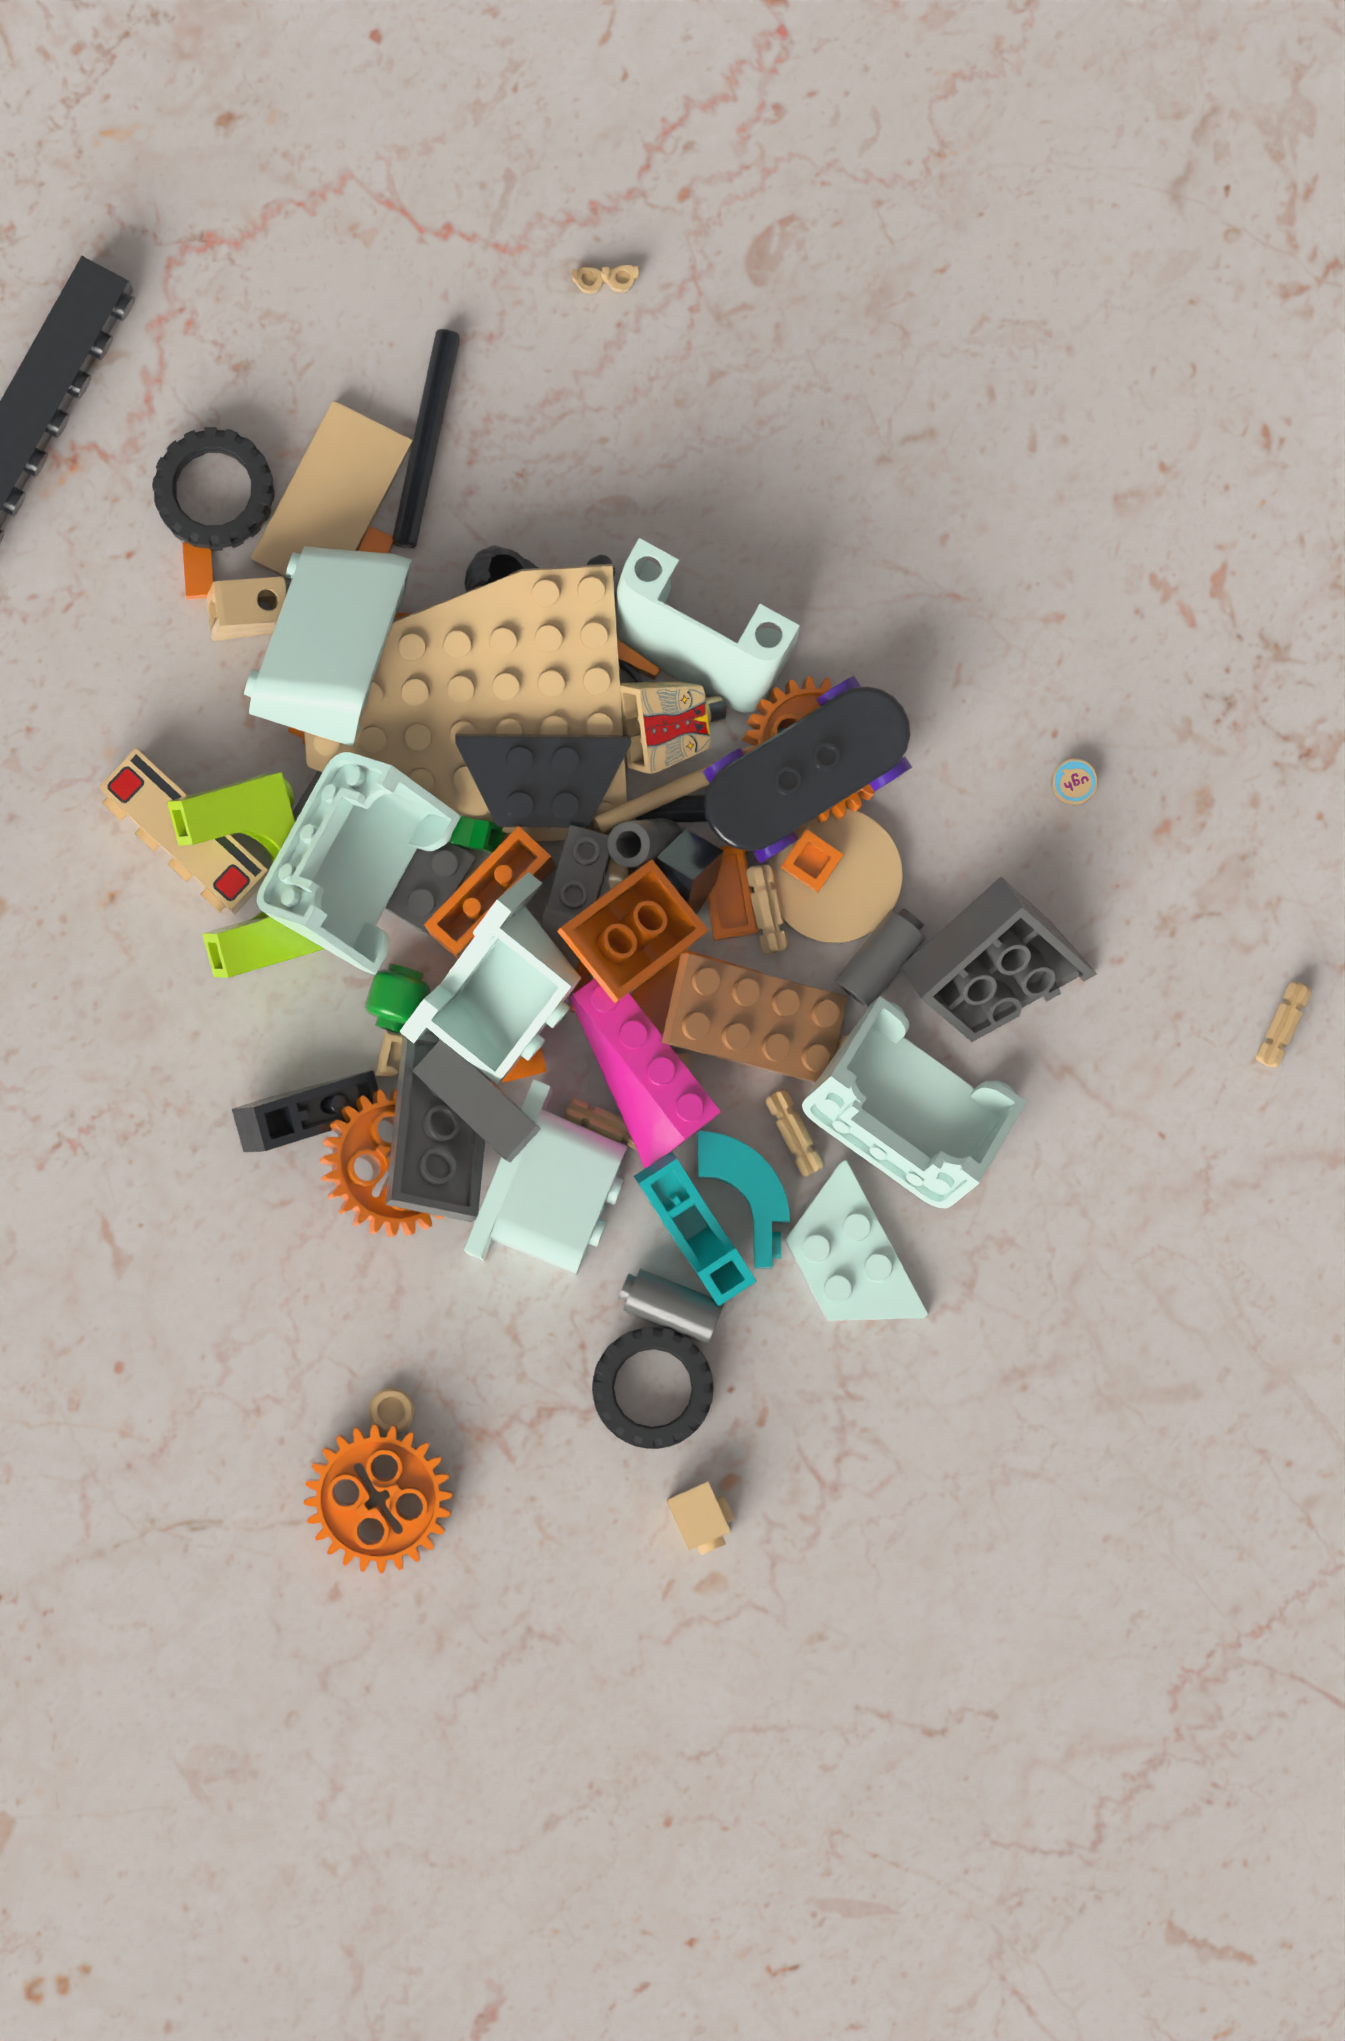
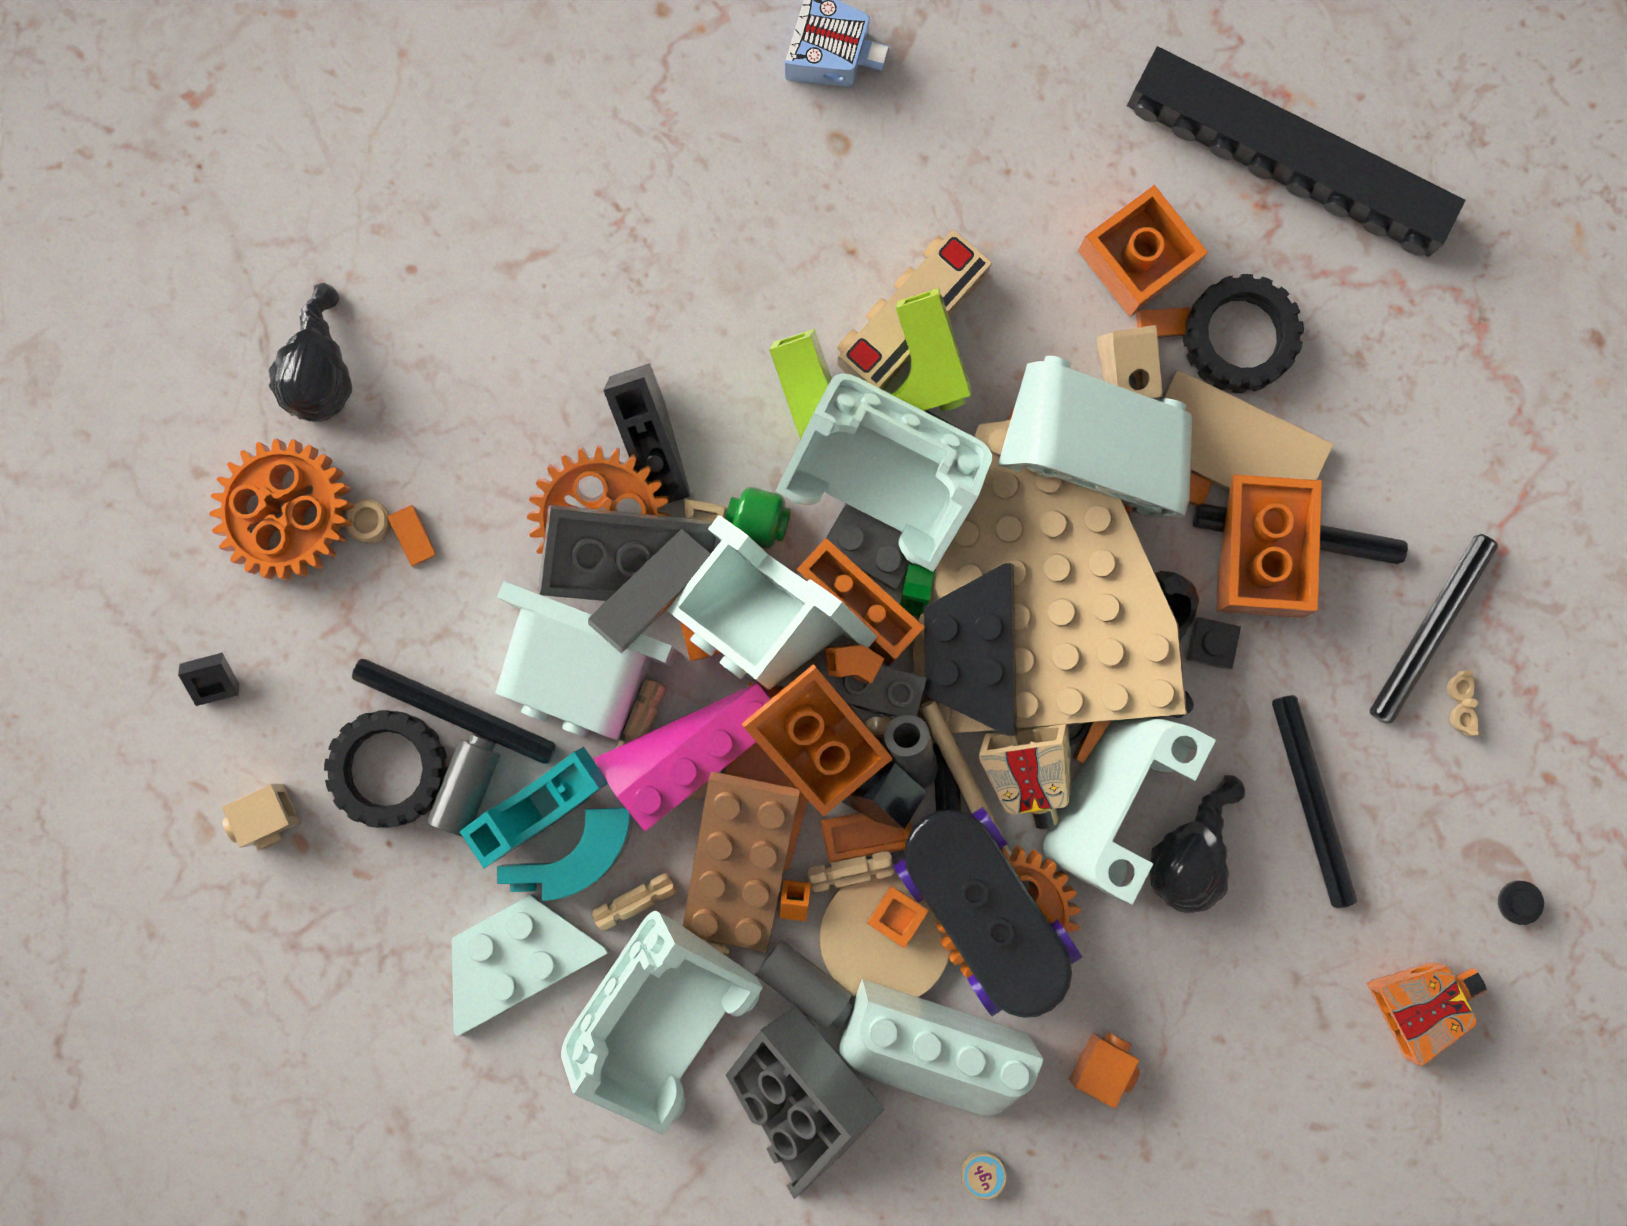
camera: 85 degrees right, 0 degrees up
none -> black plate [178,652,239,706]
none -> black hair [269,282,352,422]
none -> black axle [352,659,556,764]
none -> orange piece [387,505,437,567]
none -> orange piece [779,880,811,921]
none -> orange piece [825,644,885,684]
none -> light aqua windscreen [839,979,1043,1117]
none -> orange brick [1068,1031,1140,1109]
none -> orange brick [1078,184,1208,317]
none -> black hair [1150,775,1245,913]
none -> black plate [1186,617,1241,670]
none -> orange slope [1216,474,1322,618]
none -> black axle [1272,695,1357,908]
none -> torso [1366,962,1487,1066]
none -> black axle [1370,534,1498,724]
none -> black plate [1498,880,1544,925]

